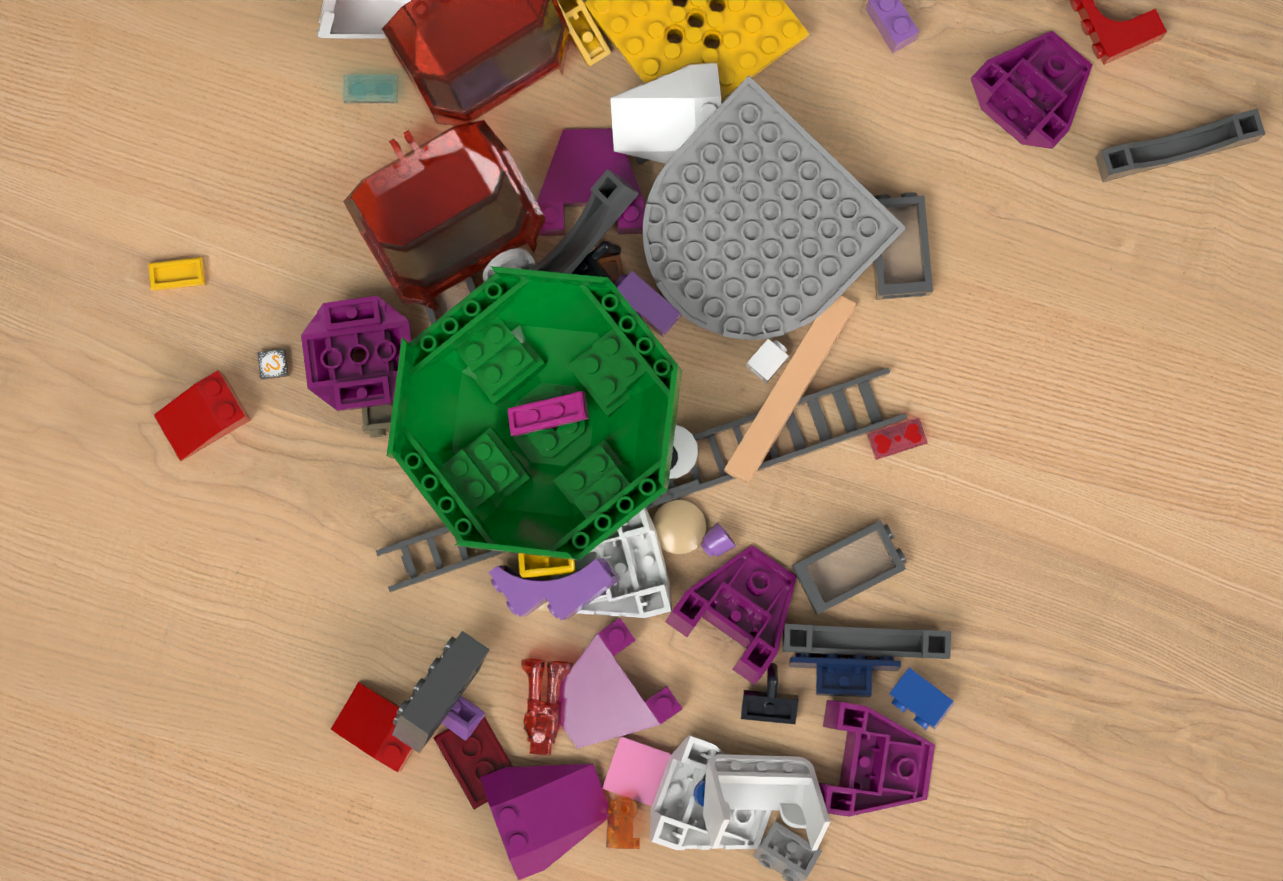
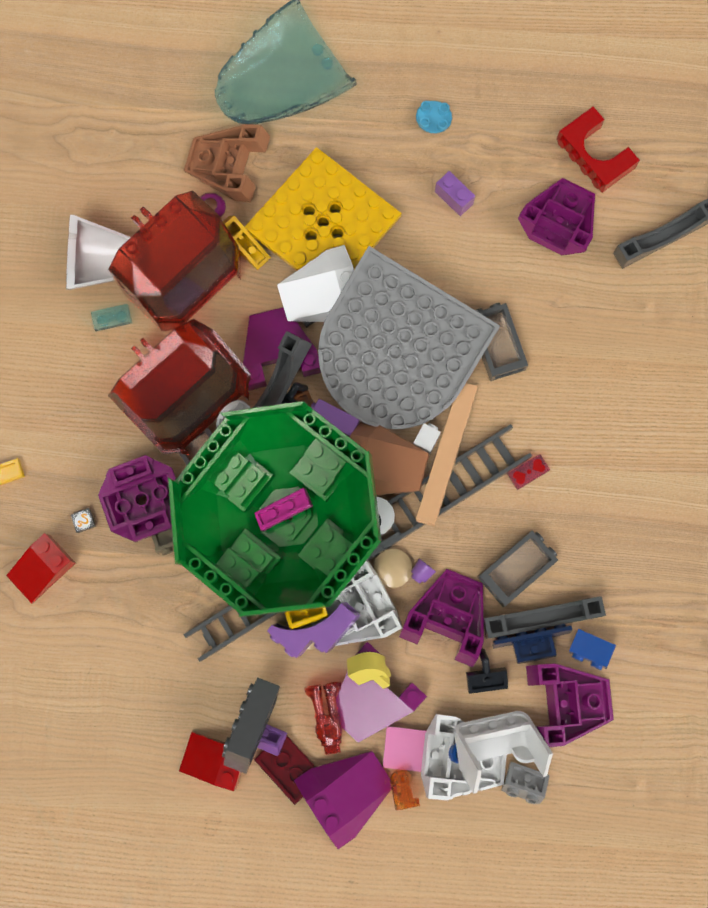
camera: 15 degrees left, 5 degrees down
none -> light yellow brick [347,652,391,689]
none -> nougat wedge [350,421,429,496]

